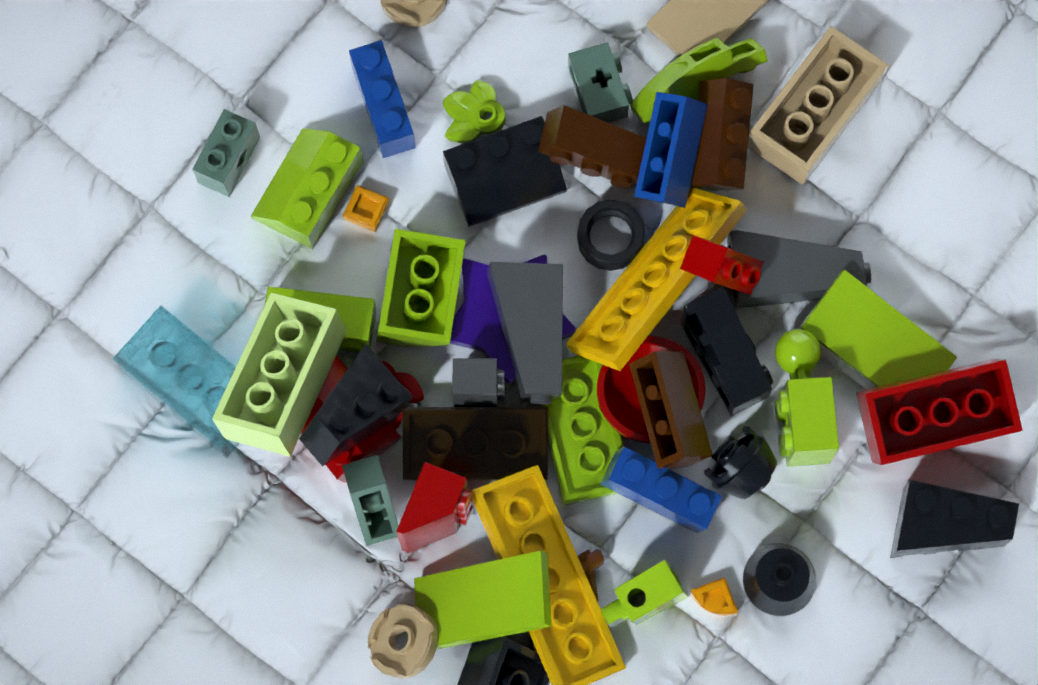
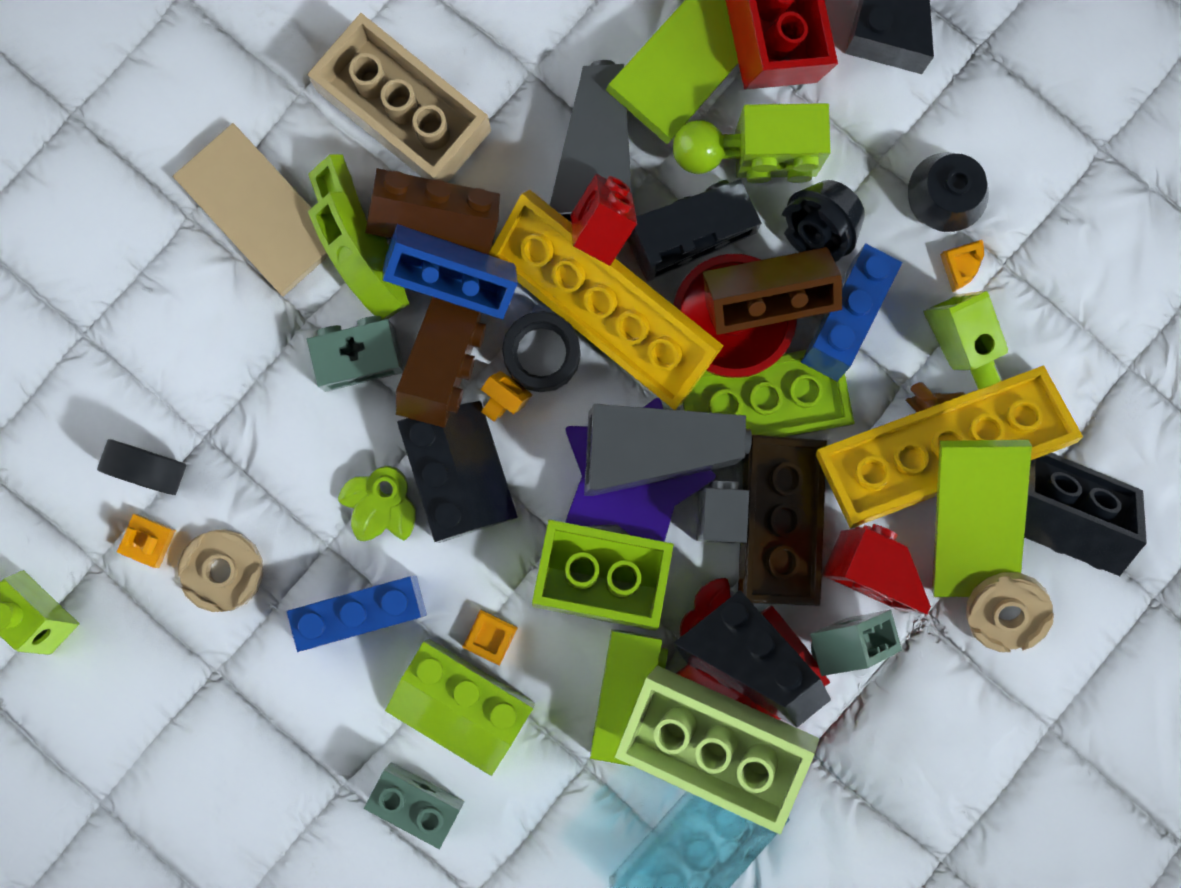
camera: 90 degrees left, 10 degrees up
none -> light orange tile [480,370,533,422]

